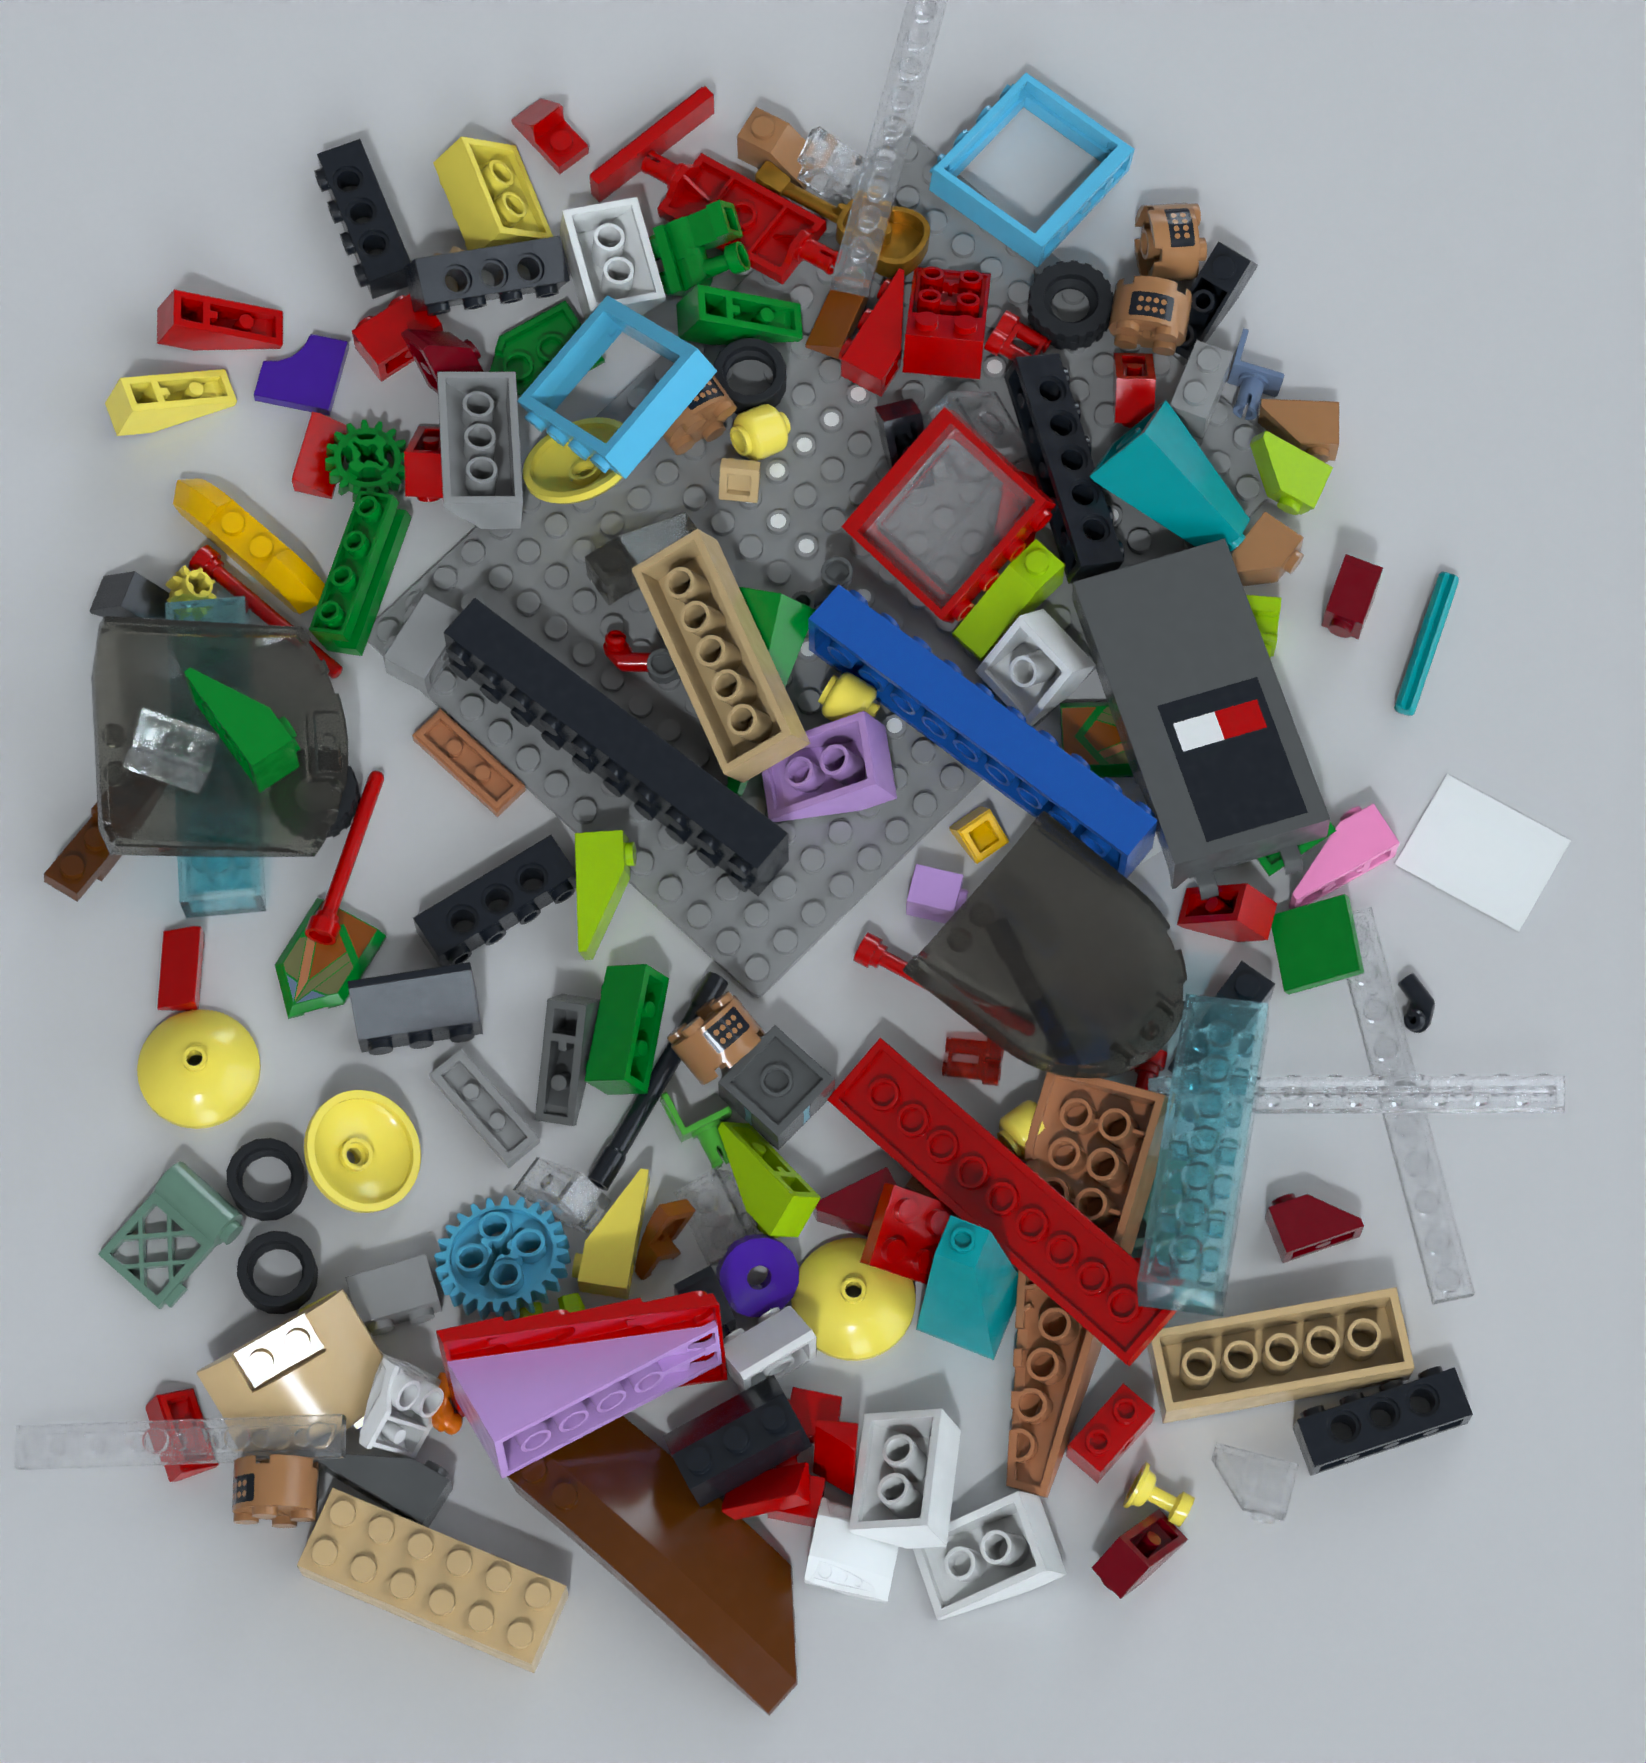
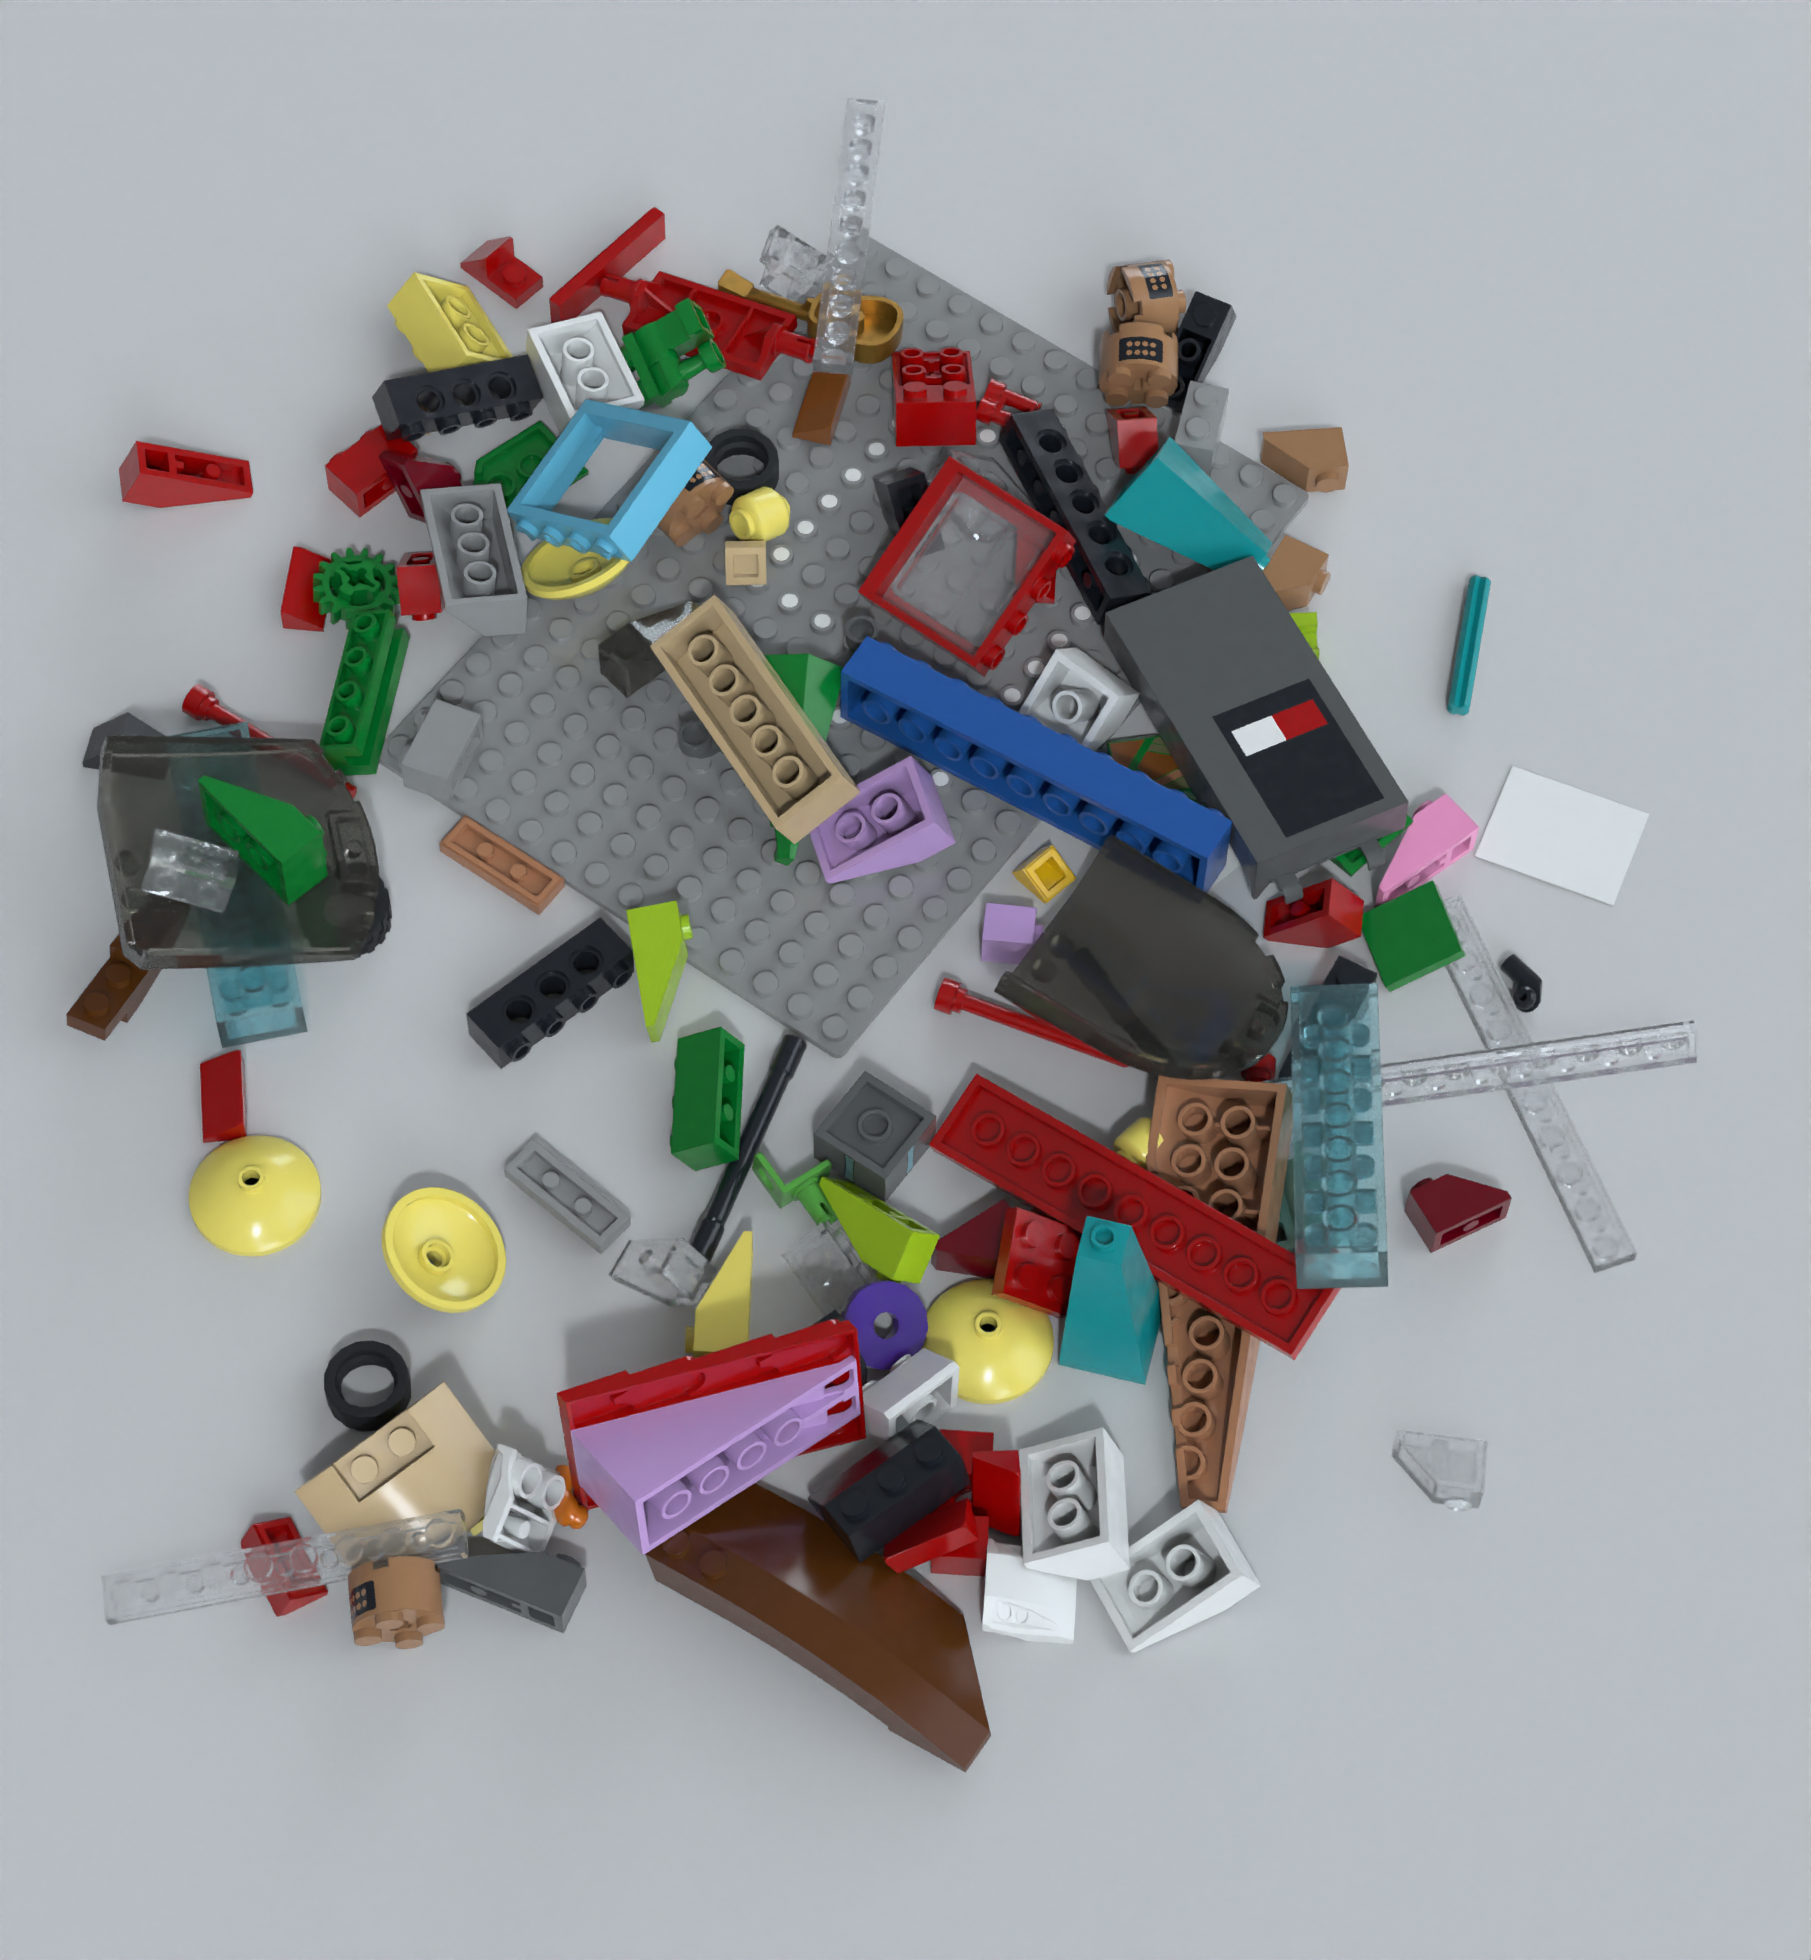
camera: 10 degrees left, 10 degrees down
sand green piece [98,1161,243,1309] -> none
light yellow slope [105,369,237,436] -> none
light yellow gear [165,565,217,617] -> none
yellow brick [173,478,325,614] -> none
black tyre [226,1138,307,1221] -> none
dark purple tile [254,334,349,416] -> none
tile [275,898,387,1019] -> none
tan brick [297,1488,569,1674] -> none
red piece [305,771,384,945] -> none
black brick [314,139,411,299] -> none
light grey brick [345,1254,442,1336] -> none
slope [348,962,483,1055] -> none
medium azure gear [434,1195,571,1320] -> none
black brick [444,598,789,896] -> none
dark grey slope [535,994,600,1126] -> none
red arm [603,630,652,672] -> none
dark orange slope [635,1198,696,1280] -> none
medium nougat brick [667,991,765,1085] -> none
green slope [676,284,803,345] -> none
medium nougat slope [737,107,823,190] -> none
light yellow head [818,672,880,722] -> none
red slope [838,268,904,397] -> none
medium azure window [929,72,1135,268] -> none
clear red piece [942,1037,1005,1086] -> none
lime slope [952,539,1065,661] -> none
black tyre [1027,260,1114,351] -> none
red brick [1066,1383,1155,1484] -> none
dark red slope [1091,1509,1188,1599] -> none
light yellow piece [1123,1462,1195,1527] -> none
tan brick [1147,1287,1415,1424] -> none
sand blue bracket [1227,328,1285,420] -> none
lime slope [1250,431,1333,515] -> none
black brick [1293,1366,1473,1476] -> none
dark red slope [1321,554,1383,639] -> none

